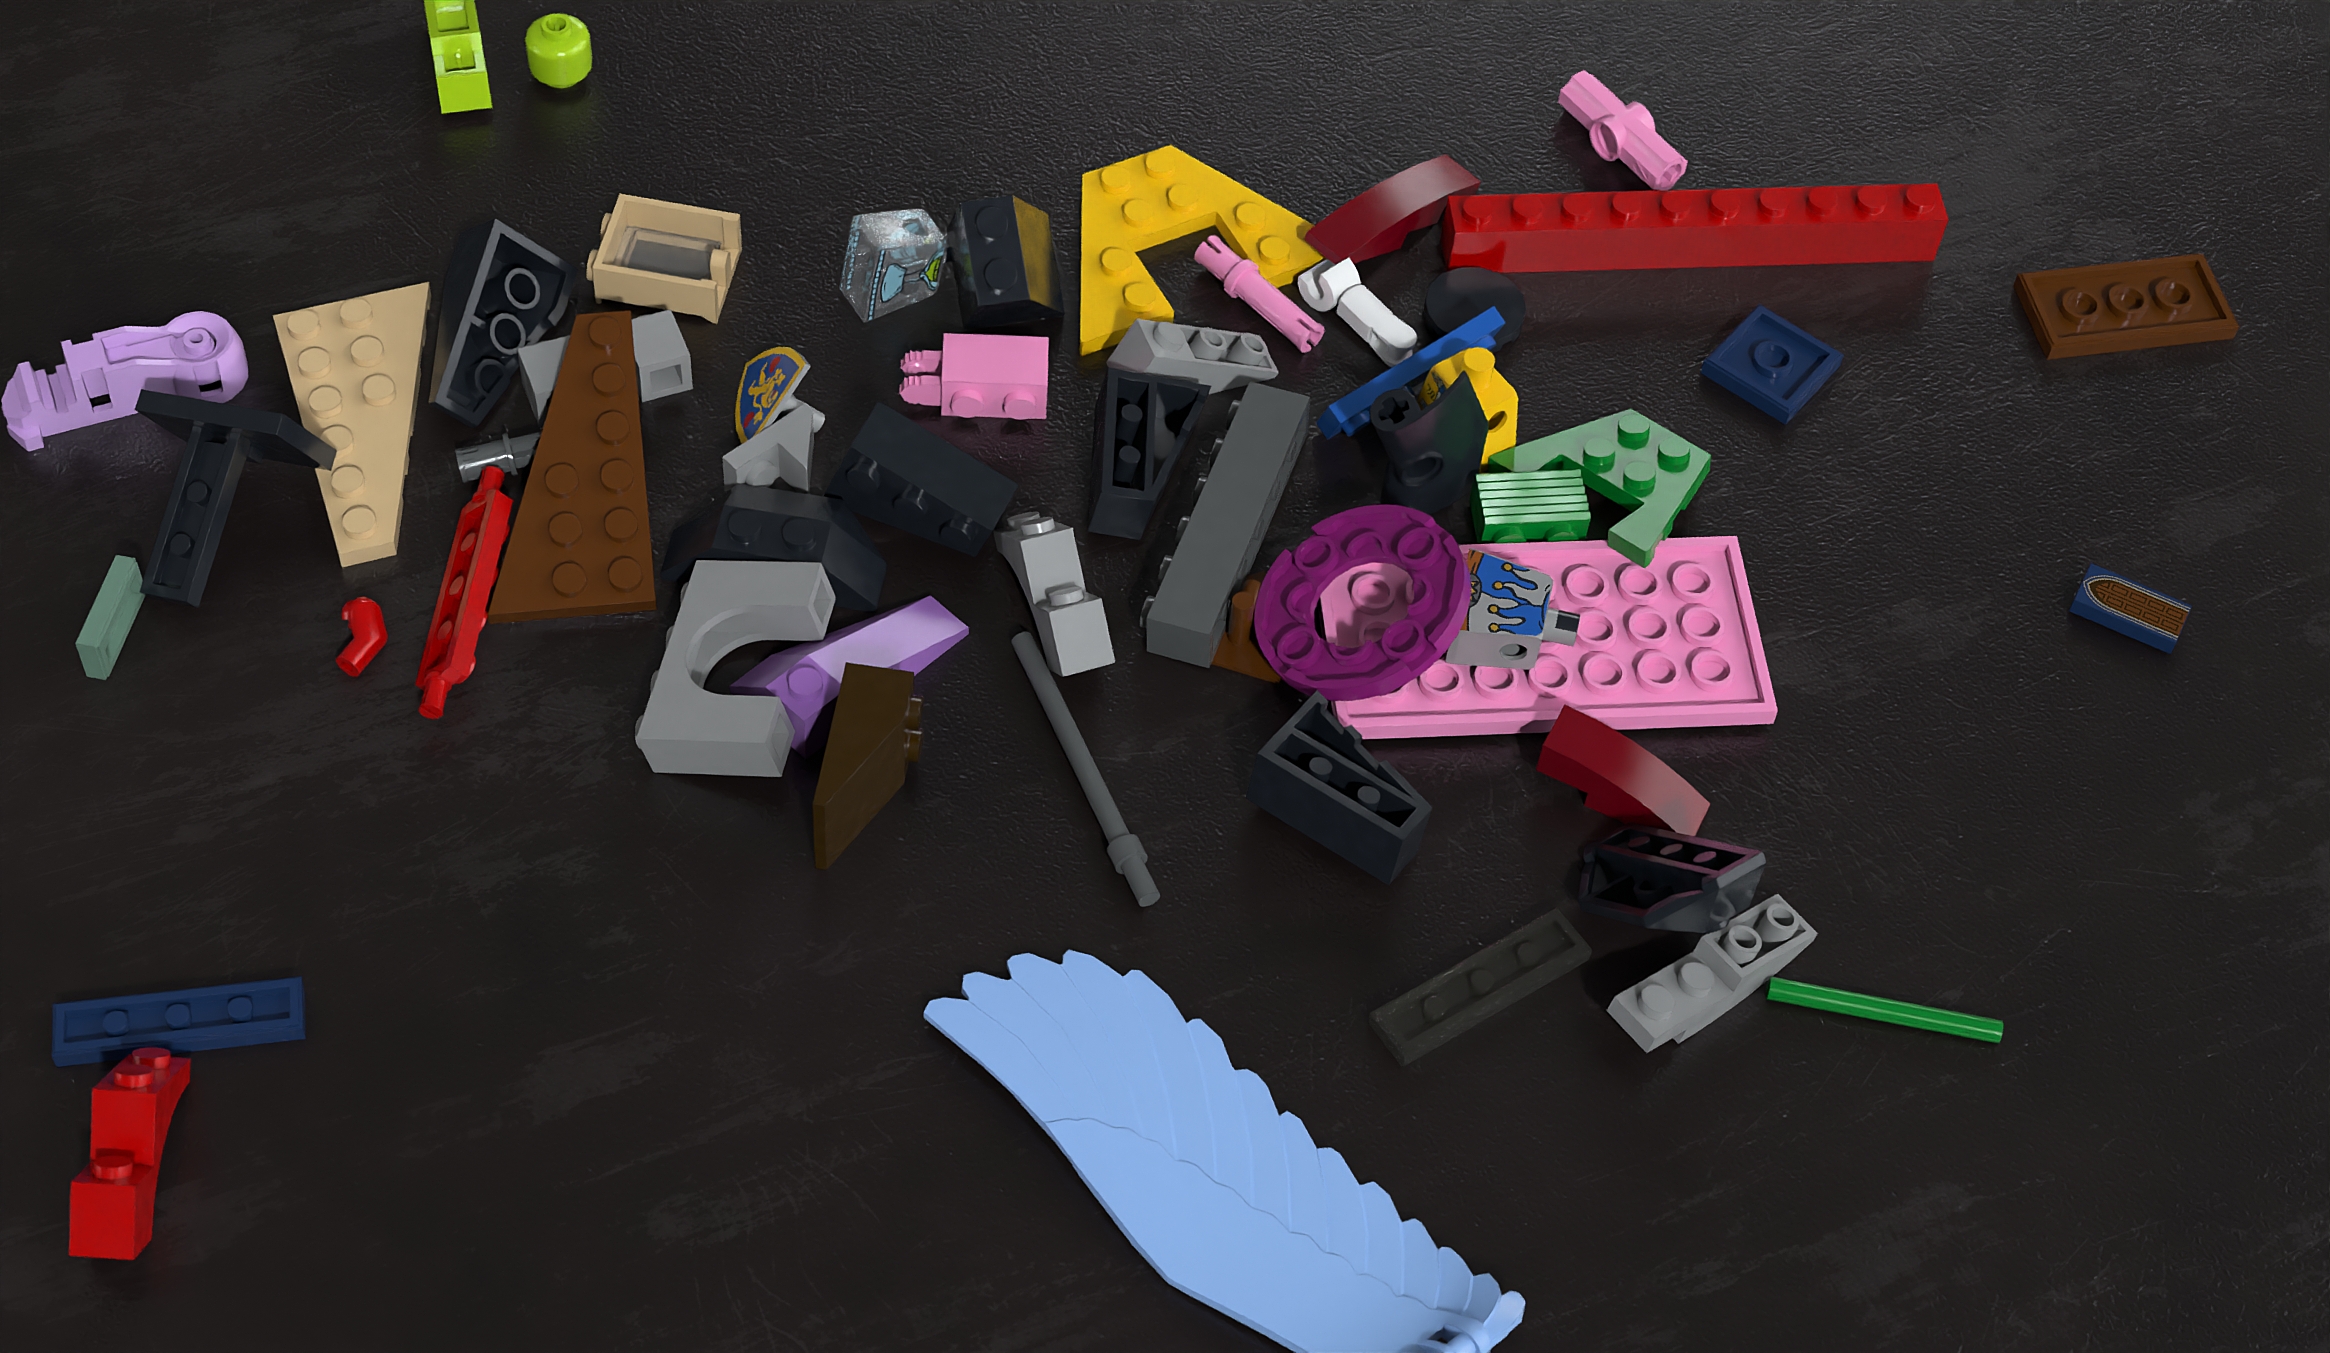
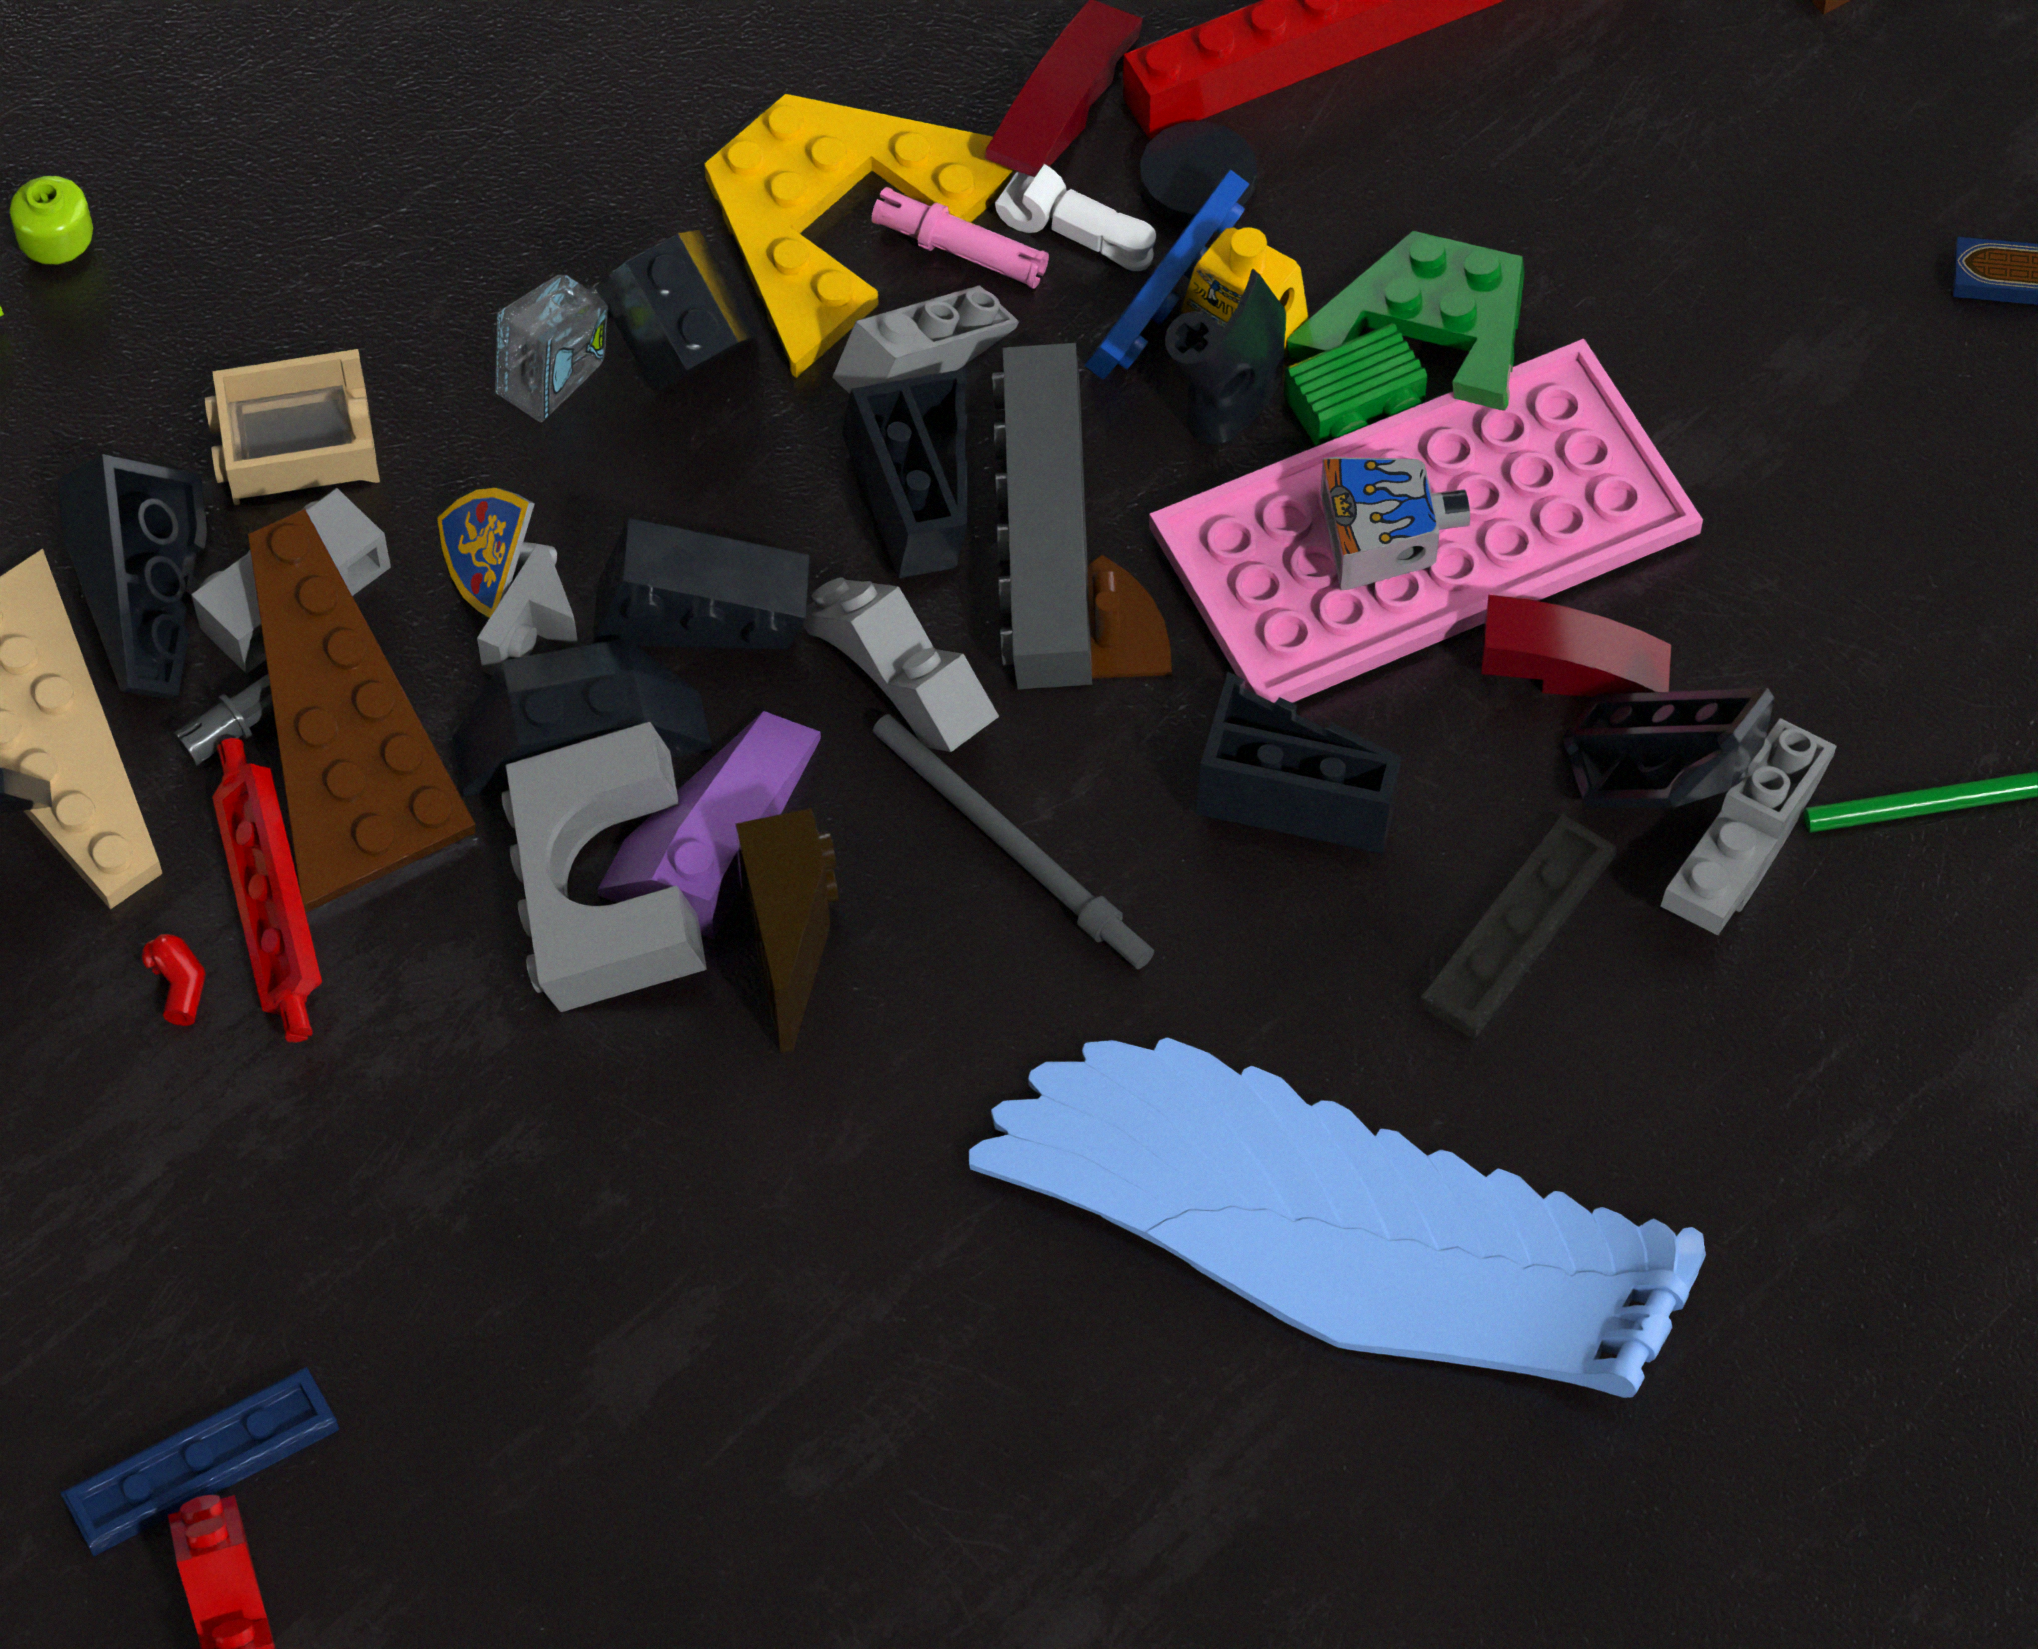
camera: 15 degrees left, 5 degrees up
bright pink hinge [899,333,1049,420] -> none
magenta plate [1254,504,1471,701] -> none
dark blue tile [1700,304,1844,425] -> none

